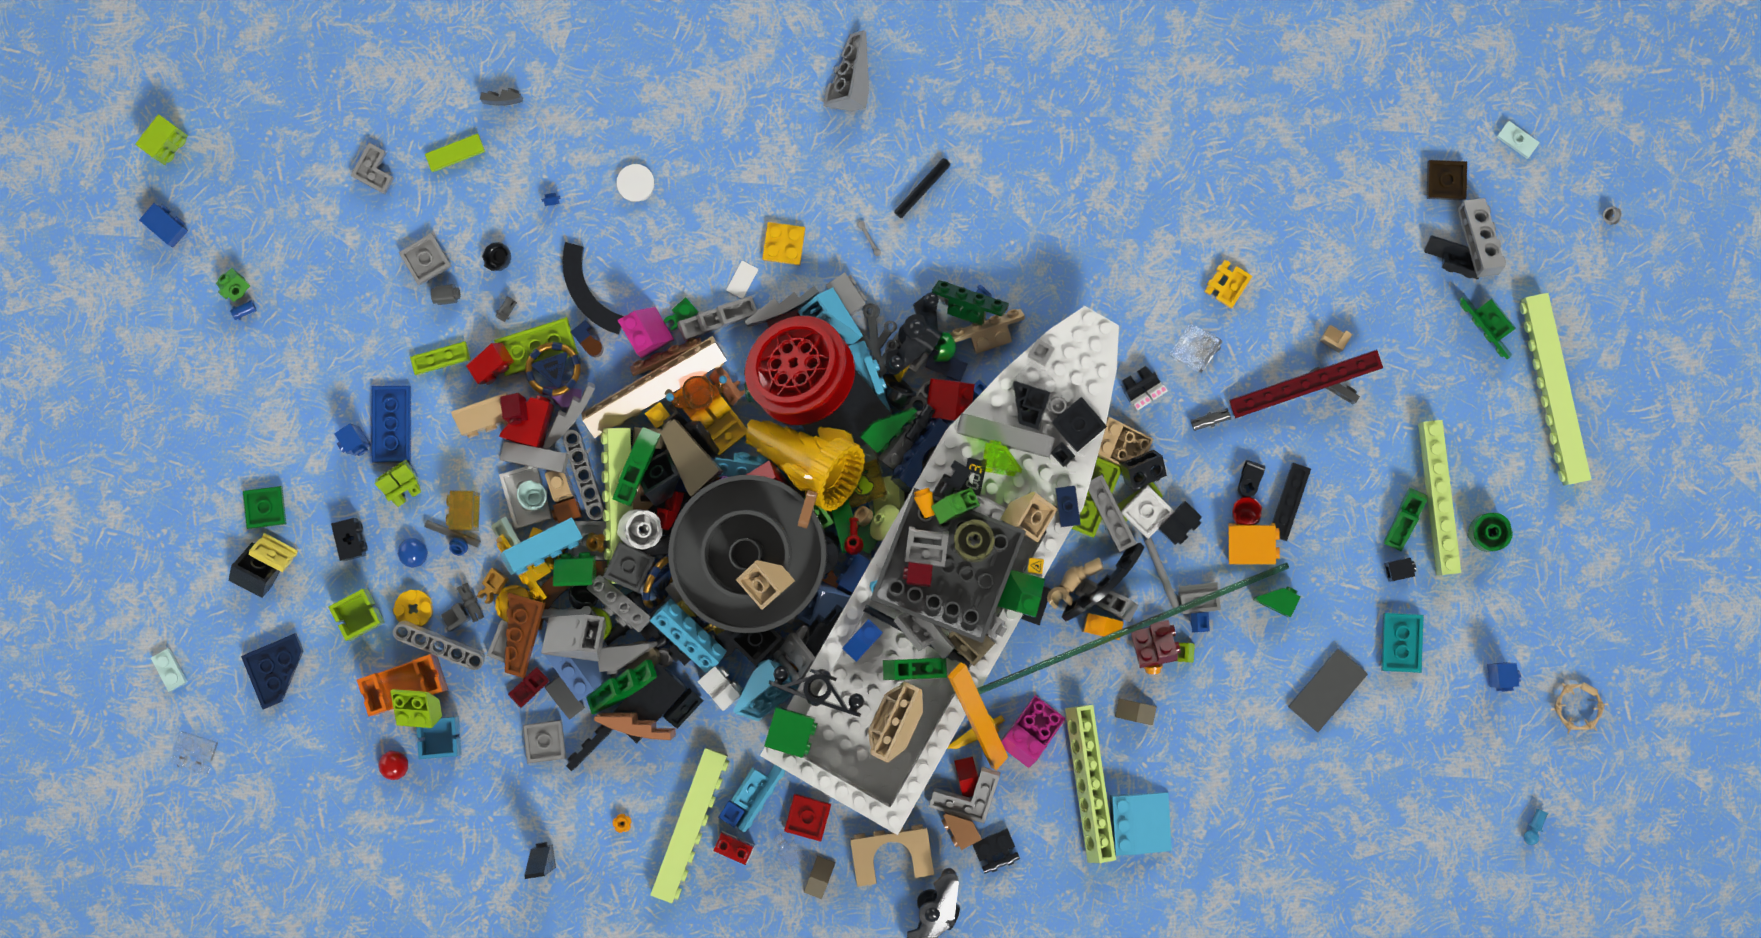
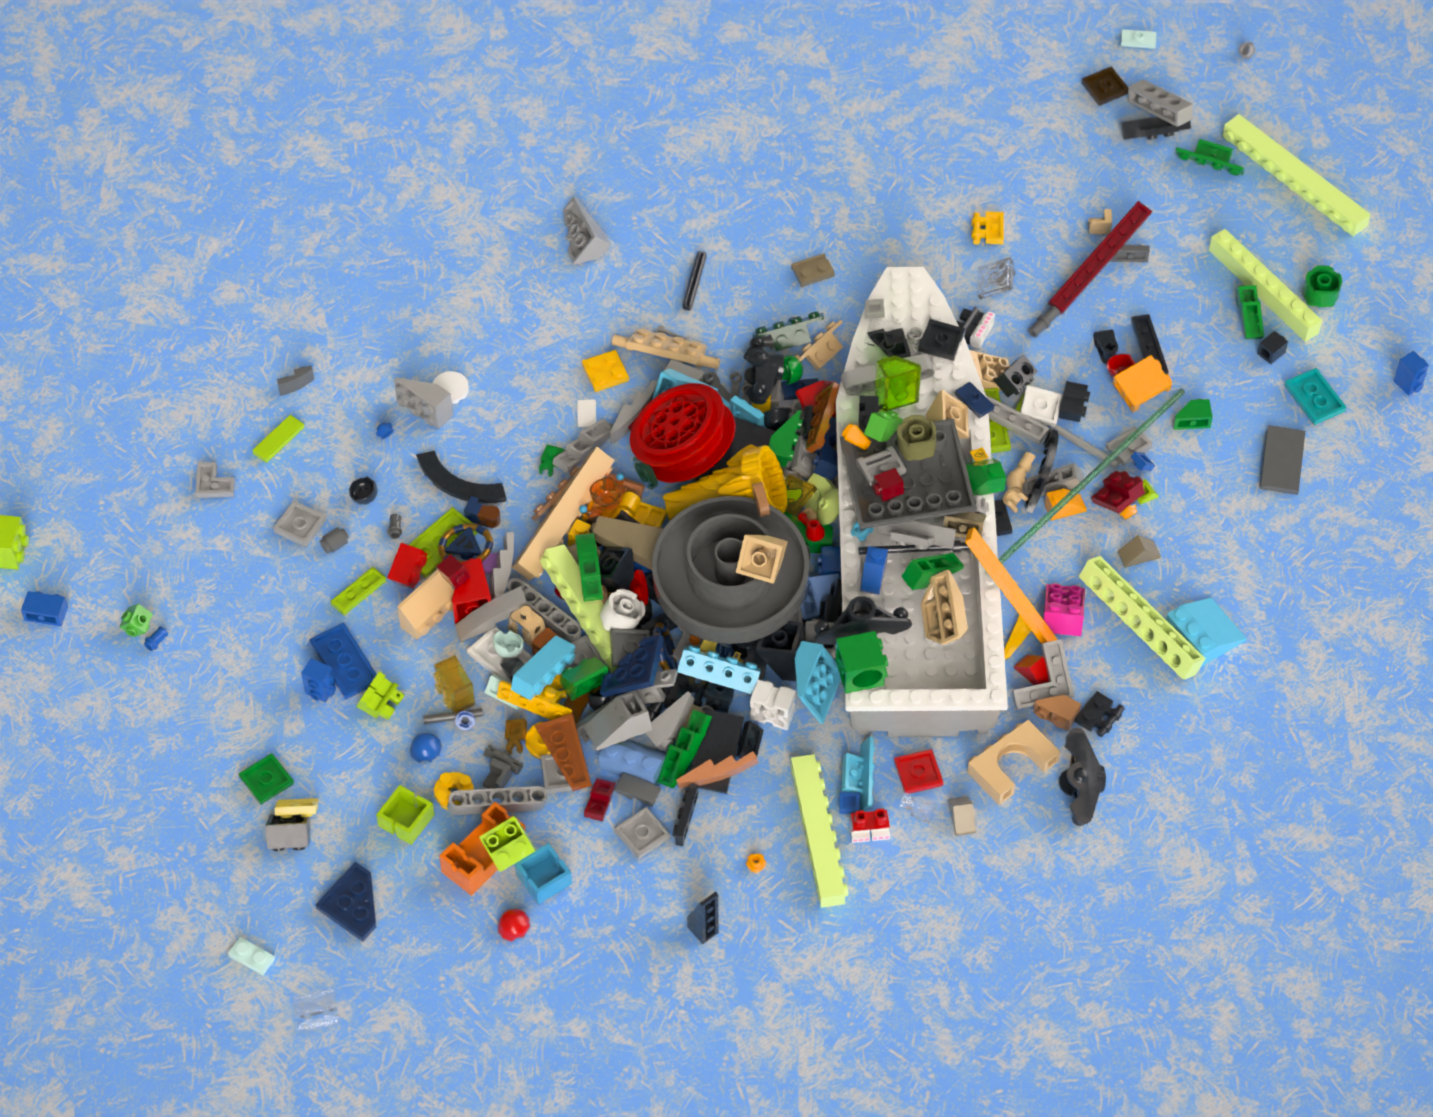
camera: 30 degrees left, 30 degrees down
black brick [331,518,368,561] -> none
pearl gold plate [586,532,605,553] -> none
dark pink slope [618,307,674,359] -> none
black slope [1051,442,1075,467] -> none
none -> light grey slope [394,378,453,430]
none -> black slope [500,658,525,681]
none -> dark blue plate [600,634,664,697]
none -> tan plate [612,329,720,370]
none -> dark tan plate [791,253,835,287]
none -> dark orange wing [806,382,840,453]

